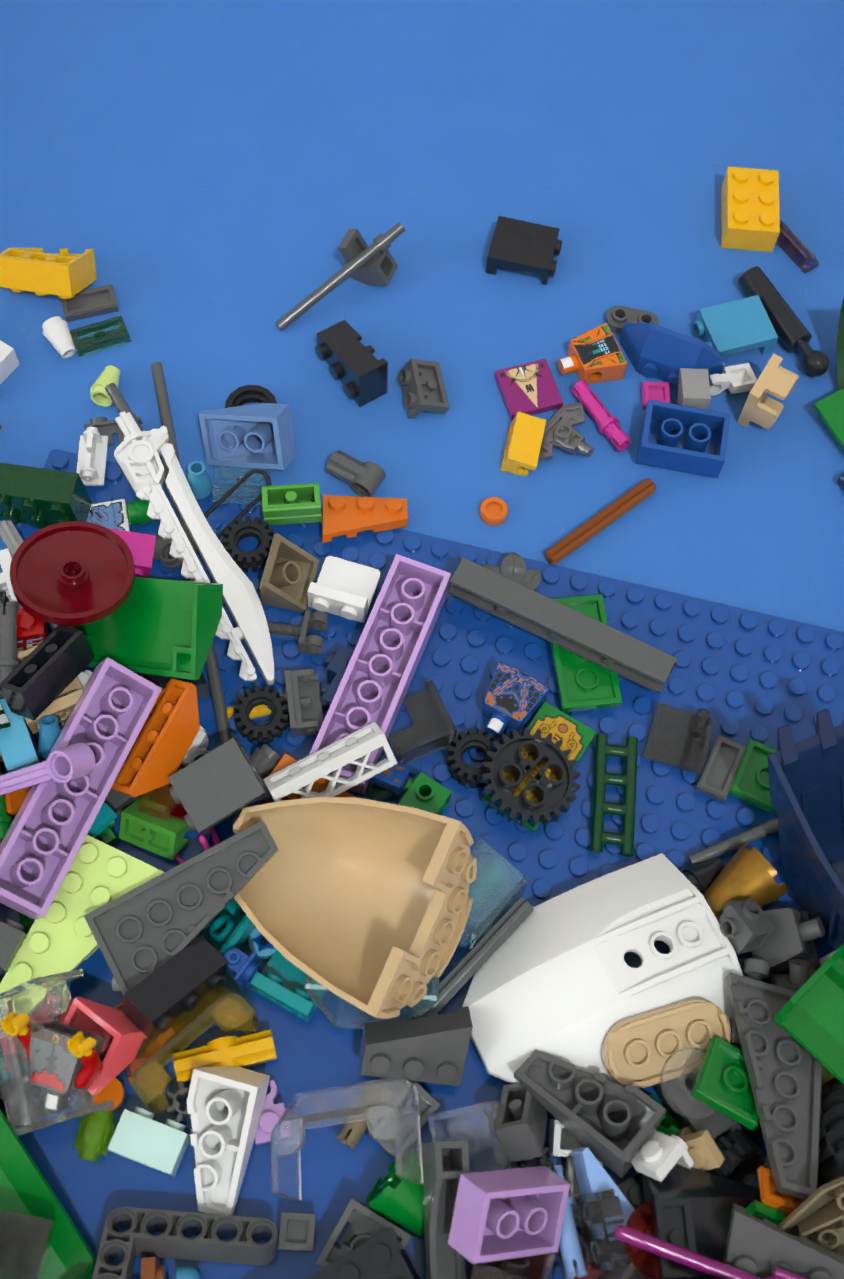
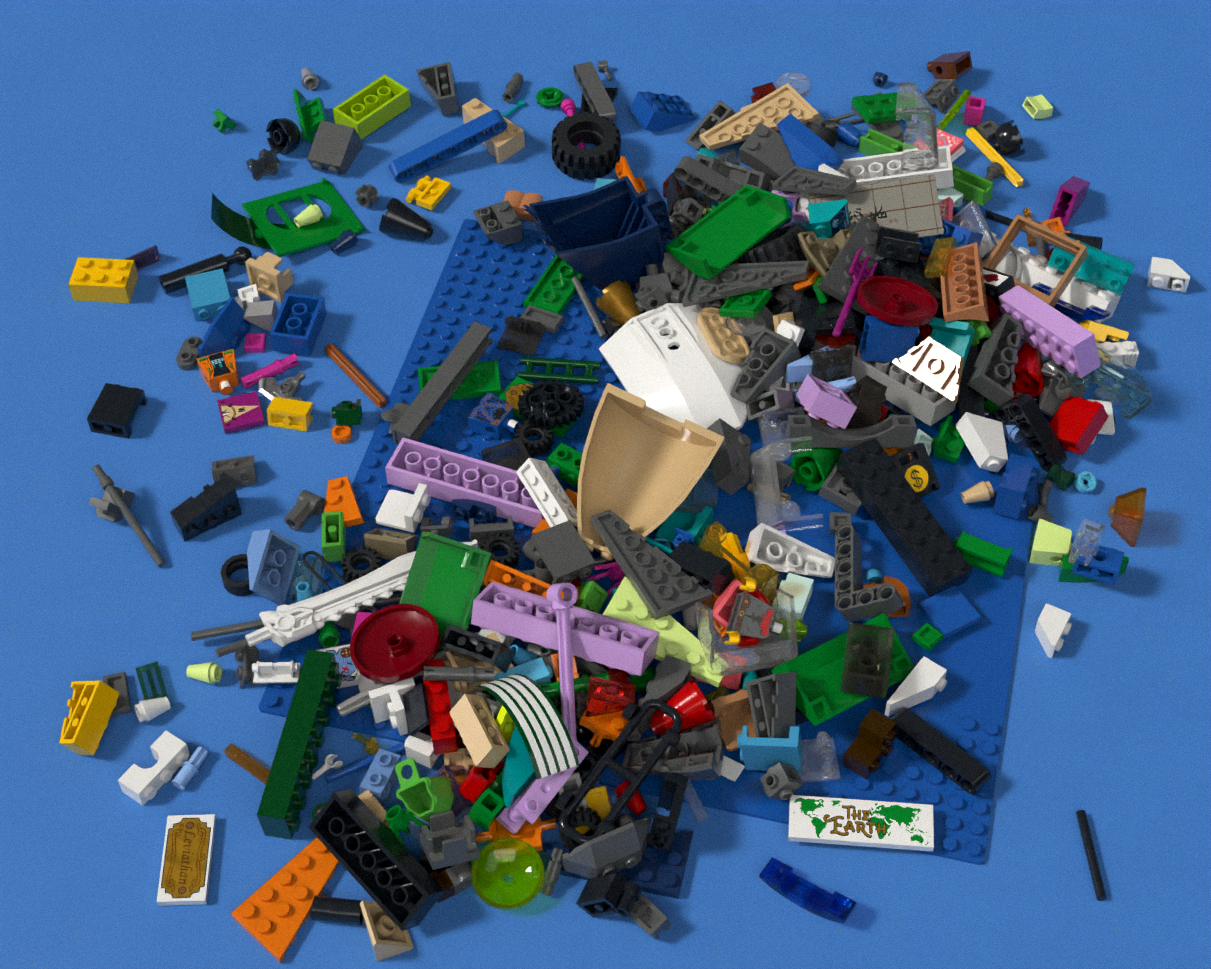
camera: 85 degrees left, 15 degrees down
none -> dark green brick [332,399,363,425]

